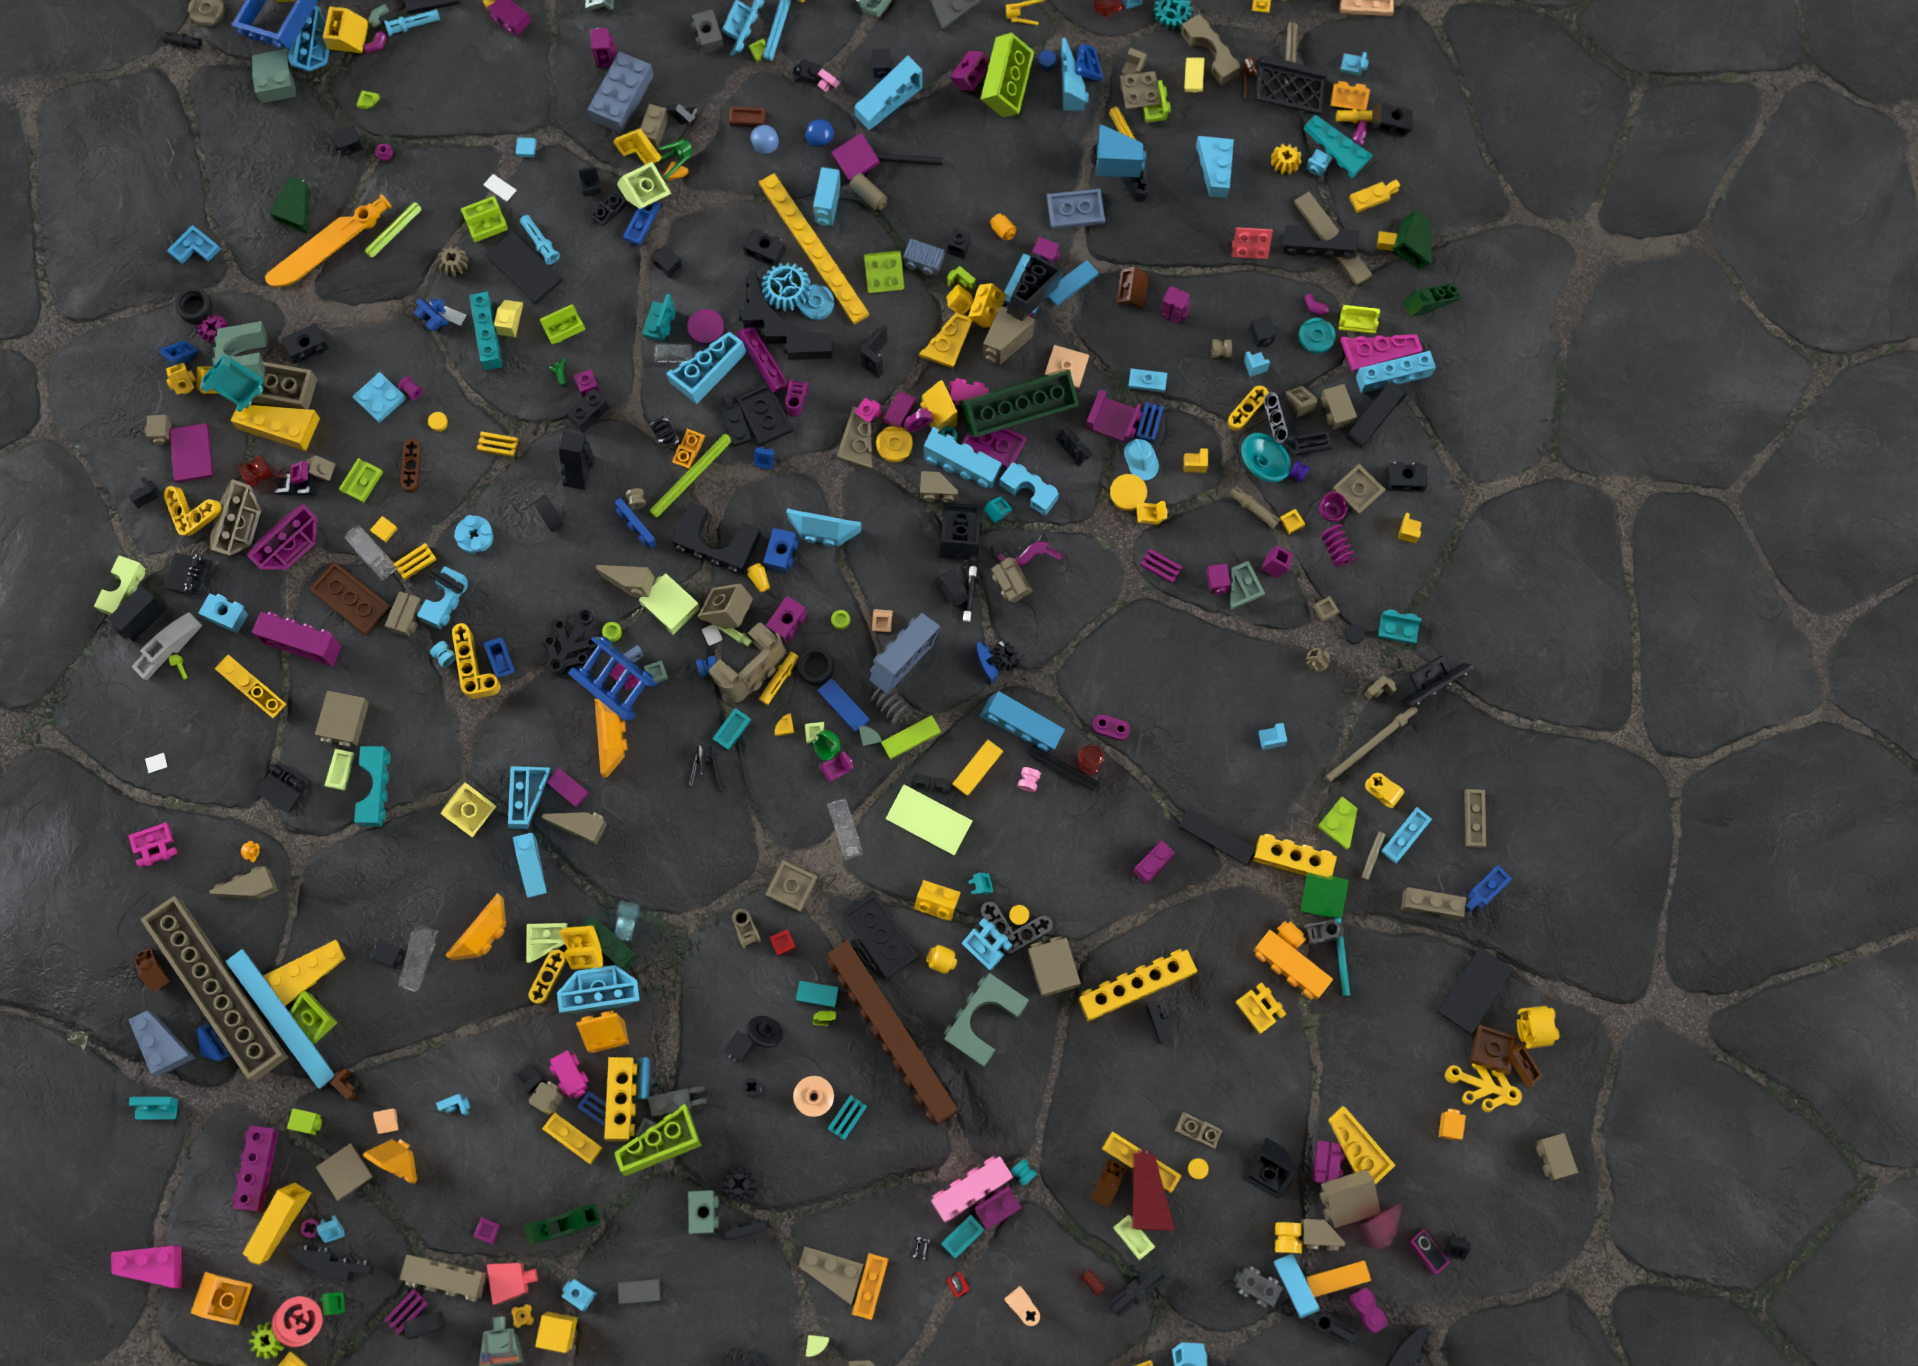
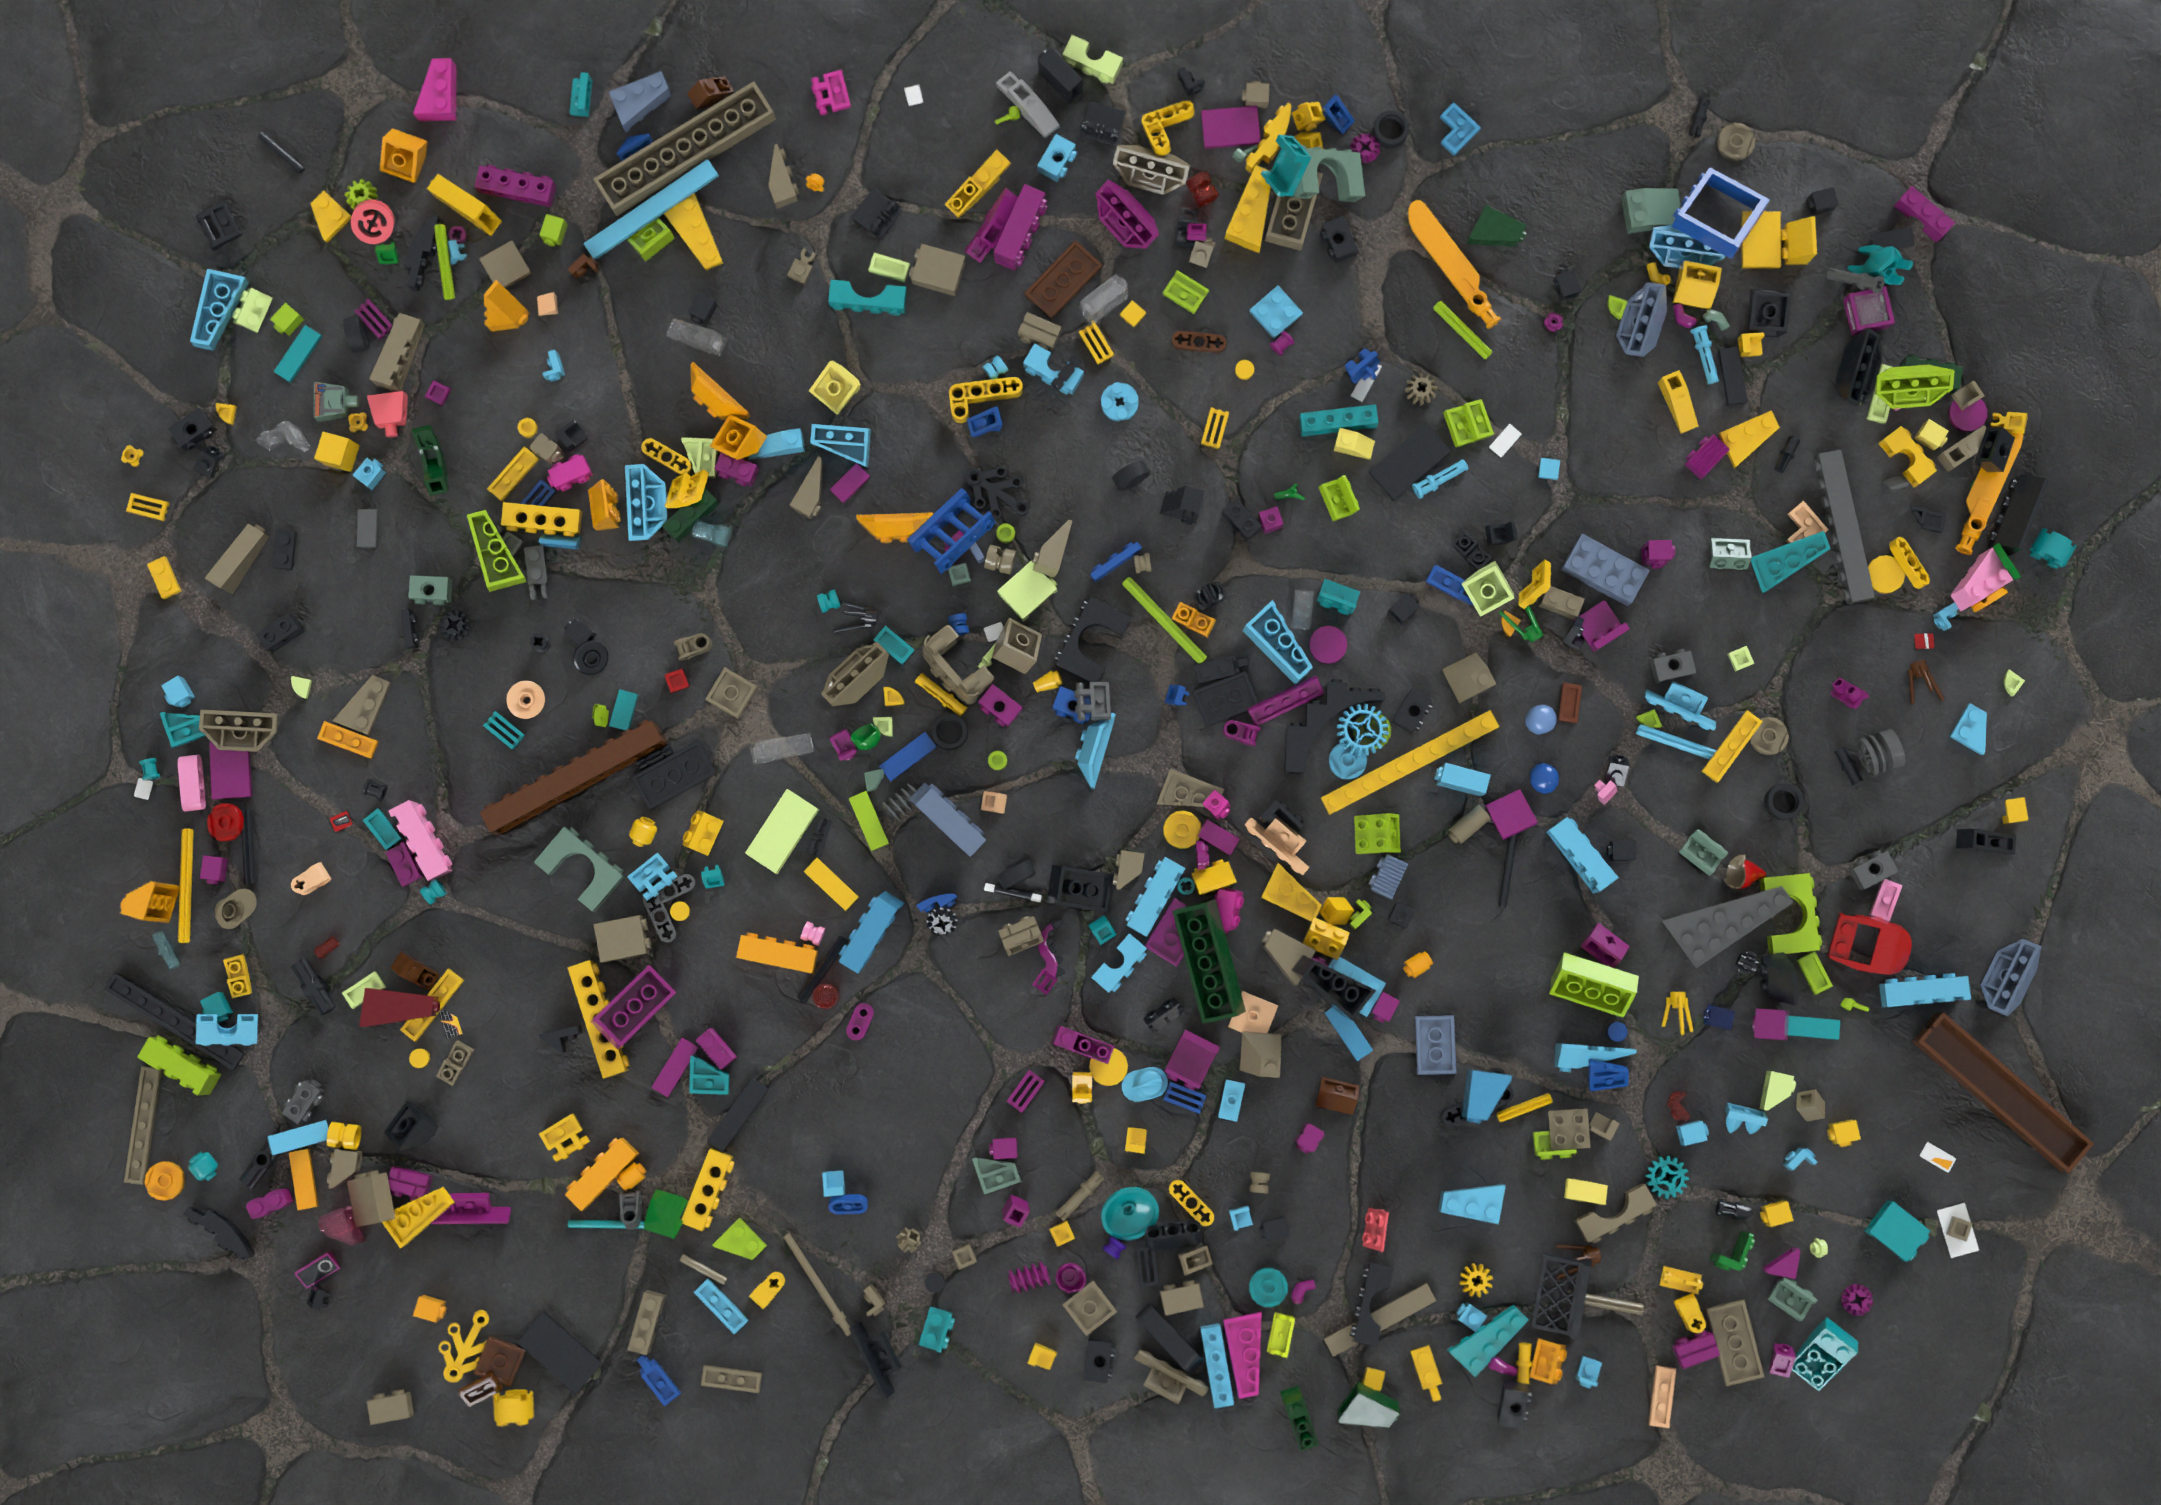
camera: 100 degrees right, 10 degrees up
none -> magenta bracket [431,1193,511,1224]
none -> lime axle [434,224,455,300]
none -> sticker [439,1009,462,1039]
none -> yellow tile [518,418,538,438]
none -> magenta brick [590,965,676,1049]
none -> magenta tile [651,1037,699,1098]
none -> teal wing [689,1055,730,1095]
none -> light orange slope [710,414,767,460]
none -> magenta brick [714,453,759,487]
none -> light orange brick [736,932,819,974]
none -> dark tan plate [787,248,816,285]
none -> teal wheel [817,589,841,613]
none -> dark tan wedge [821,642,889,706]
none -> blue plate [828,1194,868,1214]
none -> magenta slope [964,188,1018,263]
none -> dark tan wheel [984,544,1016,575]
none -> magenta slope [1051,1025,1114,1064]
none -> dark grey plate [1074,682,1111,721]
none -> dark tan bracket [1134,1350,1209,1404]
none -> sand green hand [1232,144,1258,162]
none -> dark tan slope [1240,1032,1281,1078]
none -> light nougat bracket [1244,816,1309,875]
none -> yellow slope [1245,102,1291,173]
none -> dark tan slope [1442,653,1496,703]
none -> magenta bracket [1573,600,1630,652]
none -> sand blue wedge [1616,282,1667,357]
none -> yellow arm [1647,263,1671,286]
none -> yellow slope [1658,370,1698,434]

